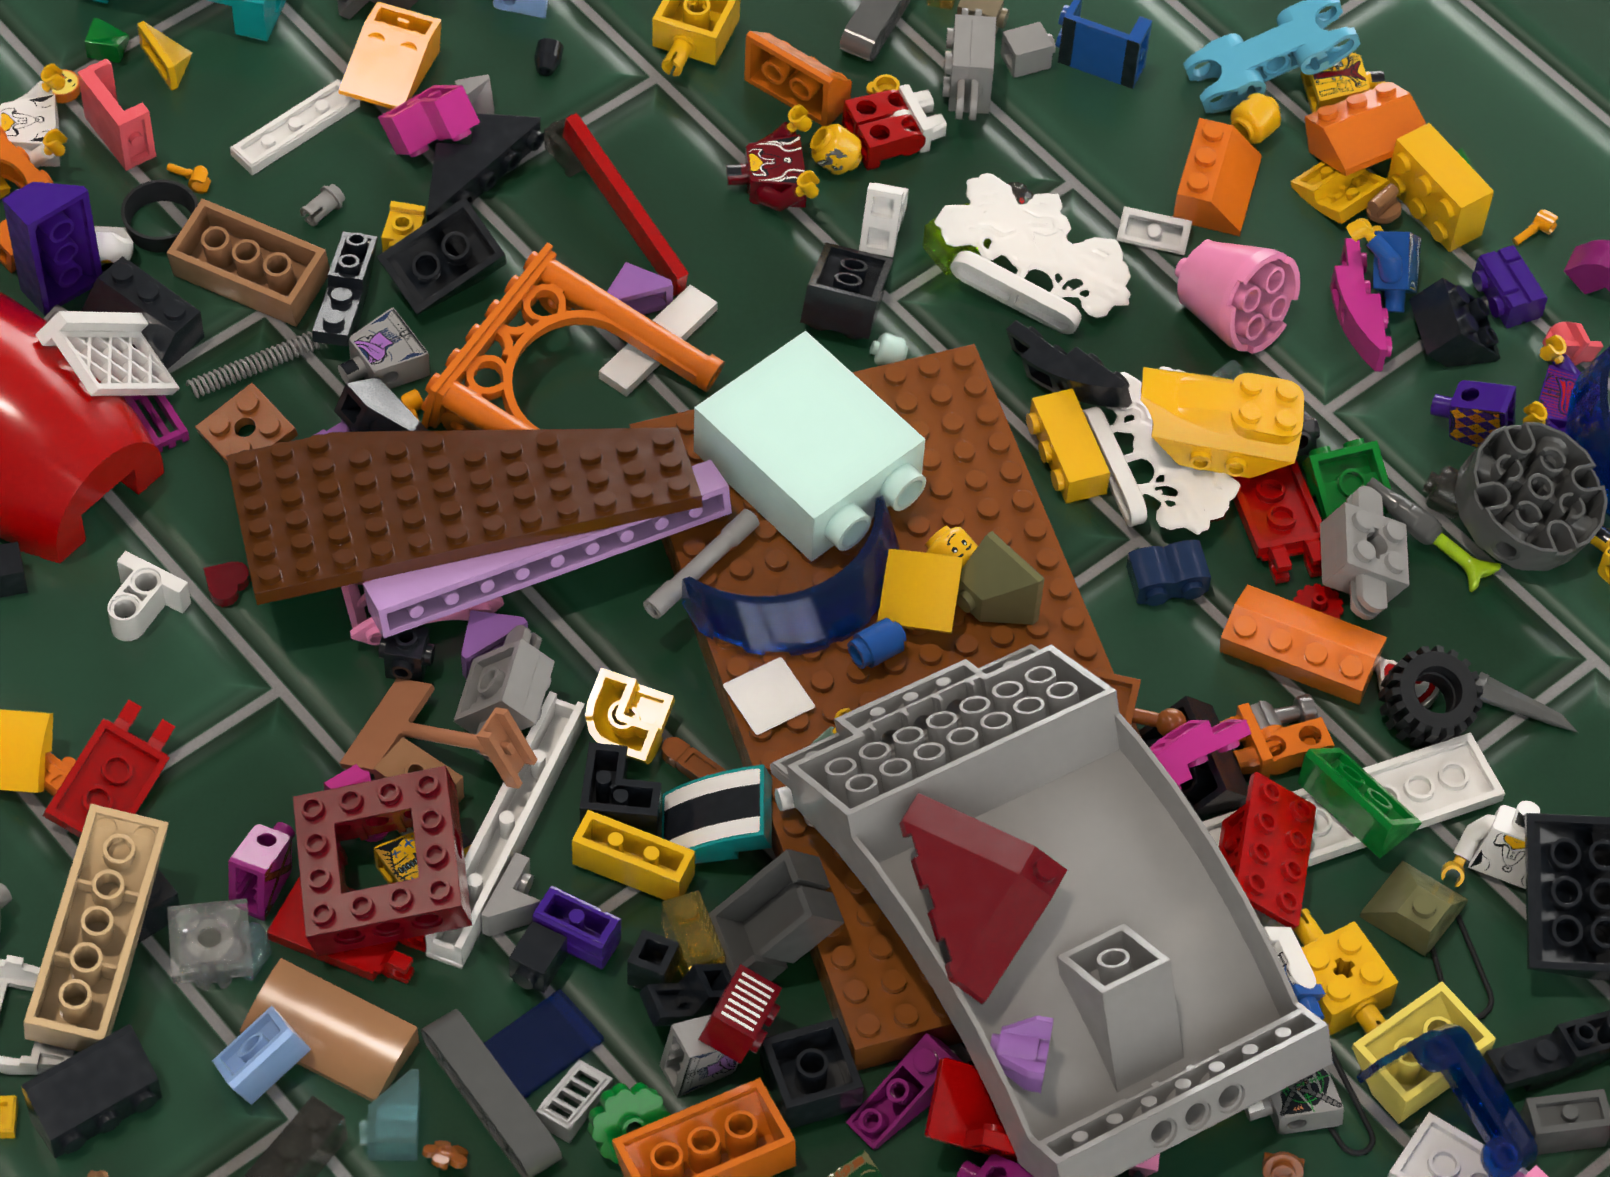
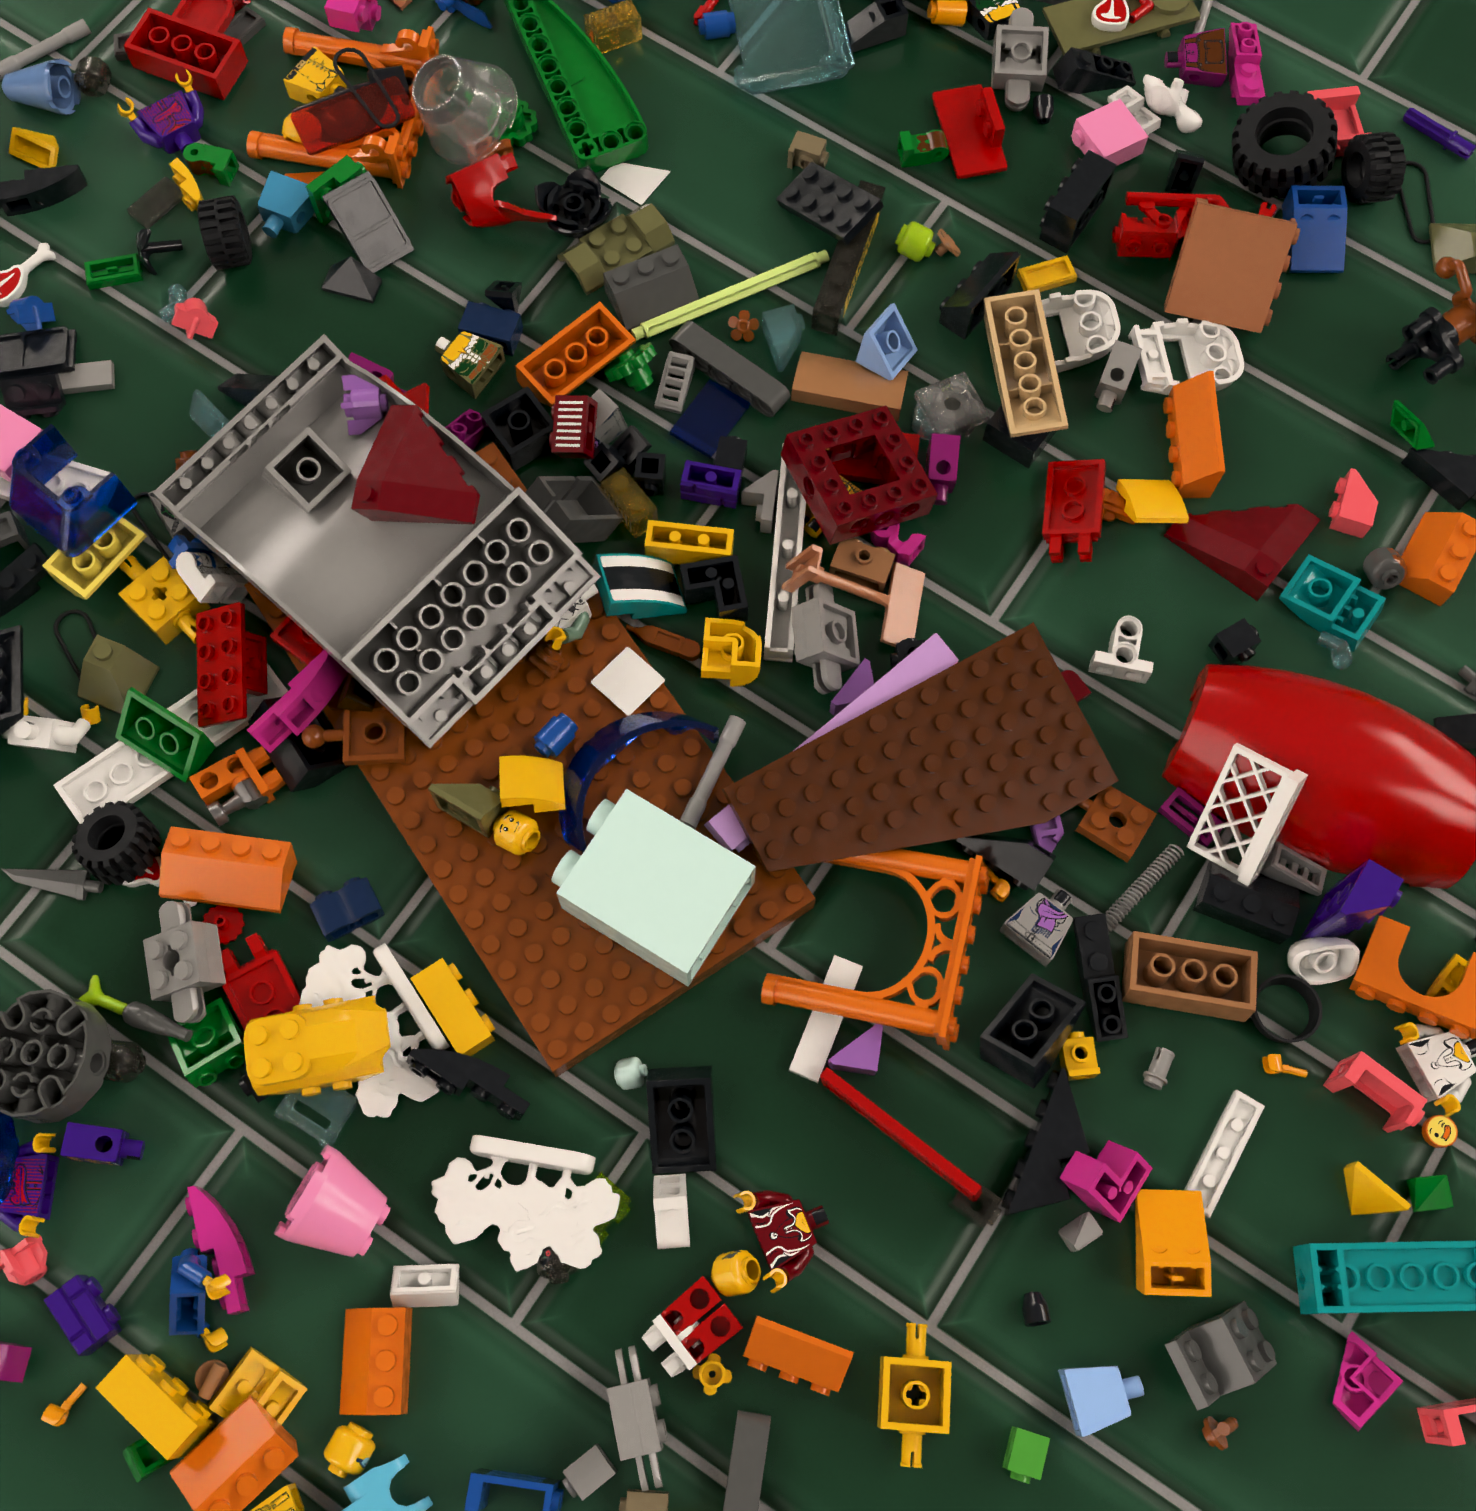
camera: 165 degrees right, 15 degrees up
black slope [1409,278,1501,367] -> none

